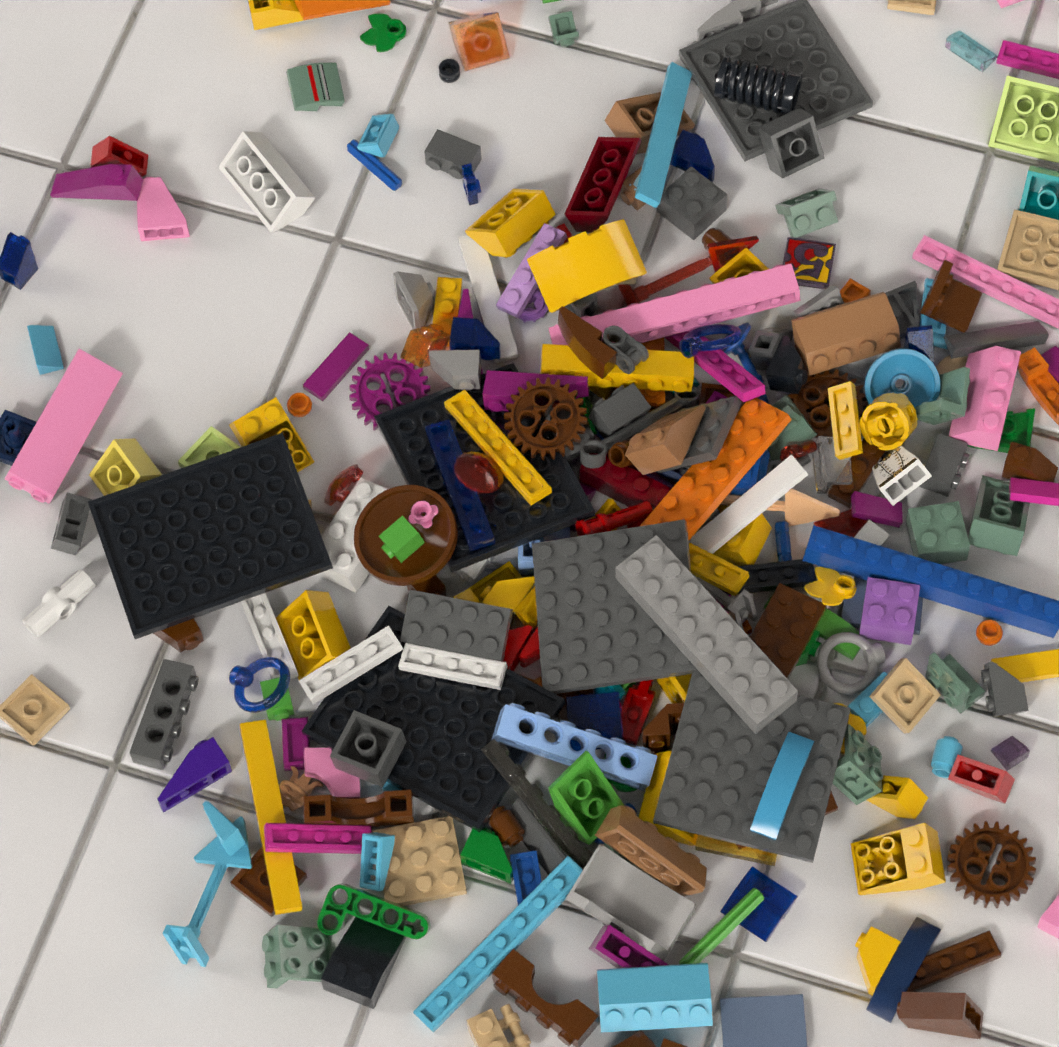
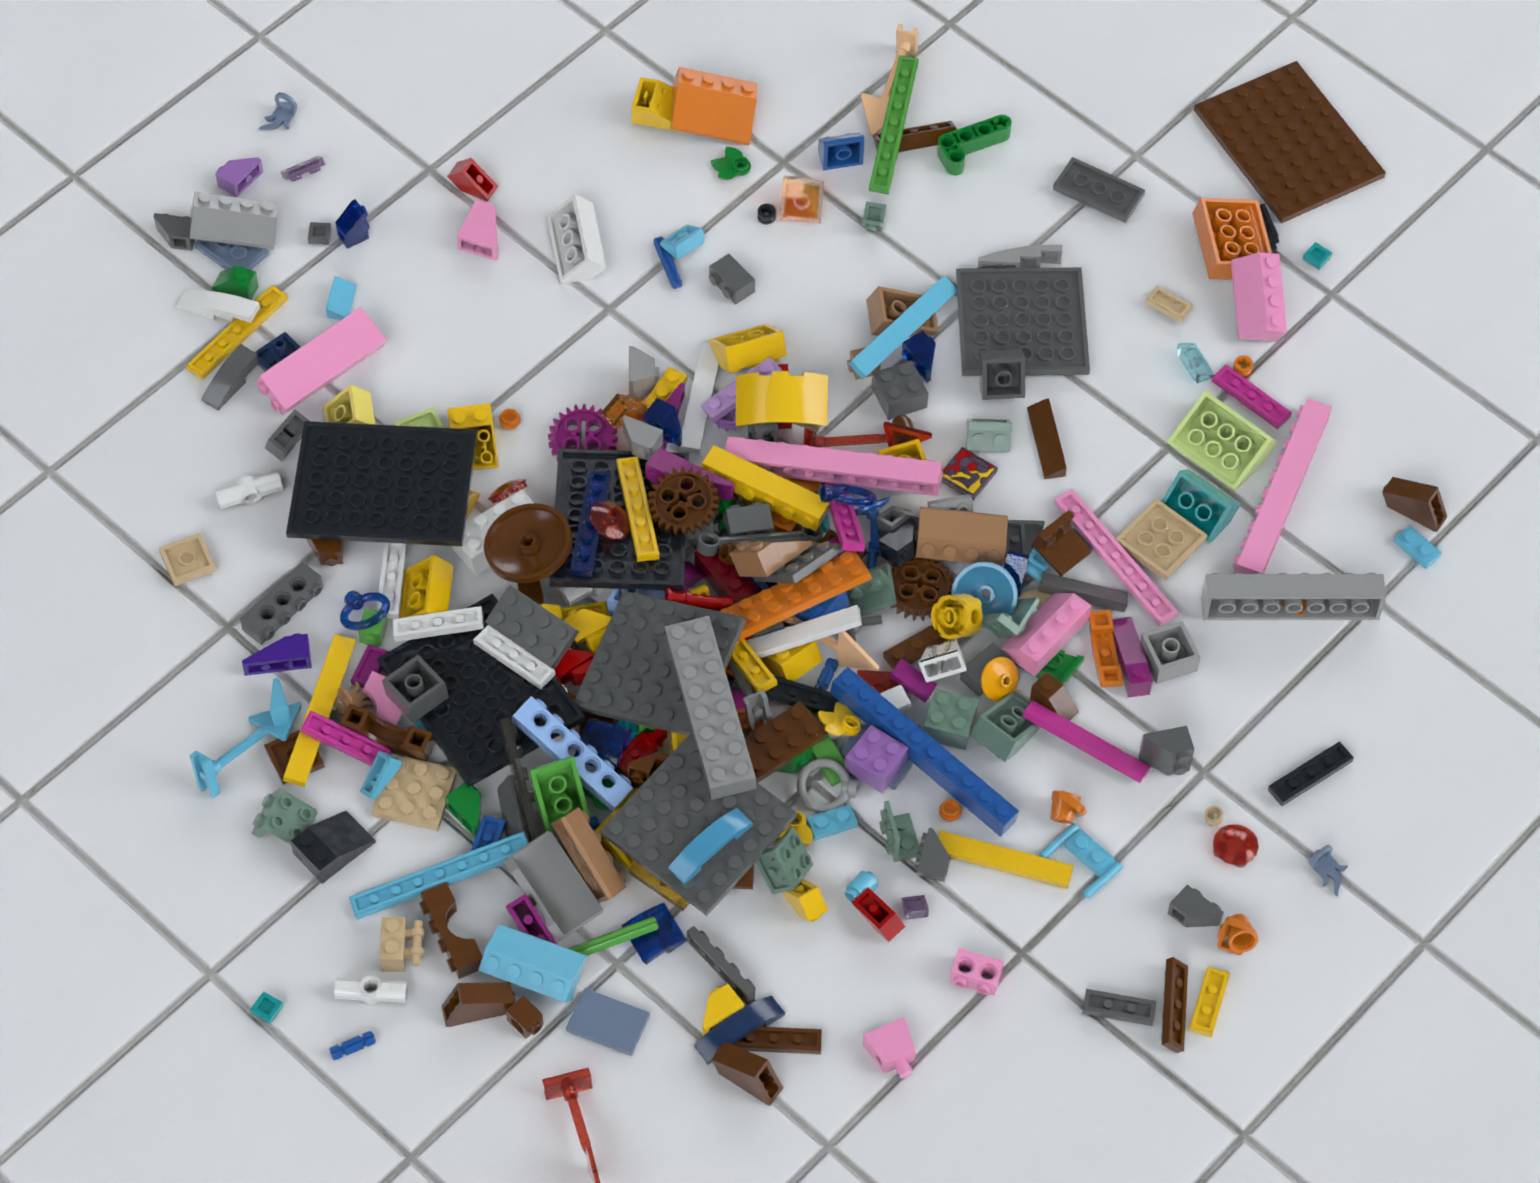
camera: 20 degrees right, 5 degrees down
magenta slope [50,164,143,201] -> none
sand green slope [286,62,345,111] -> none
magenta tile [303,332,369,401] -> none
green beam [317,883,431,939] -> none
bright green brick [379,515,425,563] -> none
bright pink plate [408,501,439,528] -> none
clear blue plate [462,163,481,205] -> none
reddish brown brick [488,806,525,847] -> none
reddish brown slope [558,306,617,379] -> none
dark red slope [564,137,641,233] -> none
dark grey piece [602,326,649,374] -> none
black piece [714,55,802,115] -> none
clear red arm [780,440,817,461] -> none
clear panel [811,436,853,494] -> none
yellow plate [828,381,863,460] -> none
orange tile [840,278,871,304] -> none
yellow slope [851,823,946,895] -> none
tan plate [869,658,941,734] -> none
reddish brown gear [947,821,1036,908] -> none
none -> dark grey plate [687,926,756,1005]
none -> light orange dish [981,657,1019,702]
none -> reddish brown slope [1027,398,1067,479]
none -> orange bush [1233,356,1253,377]

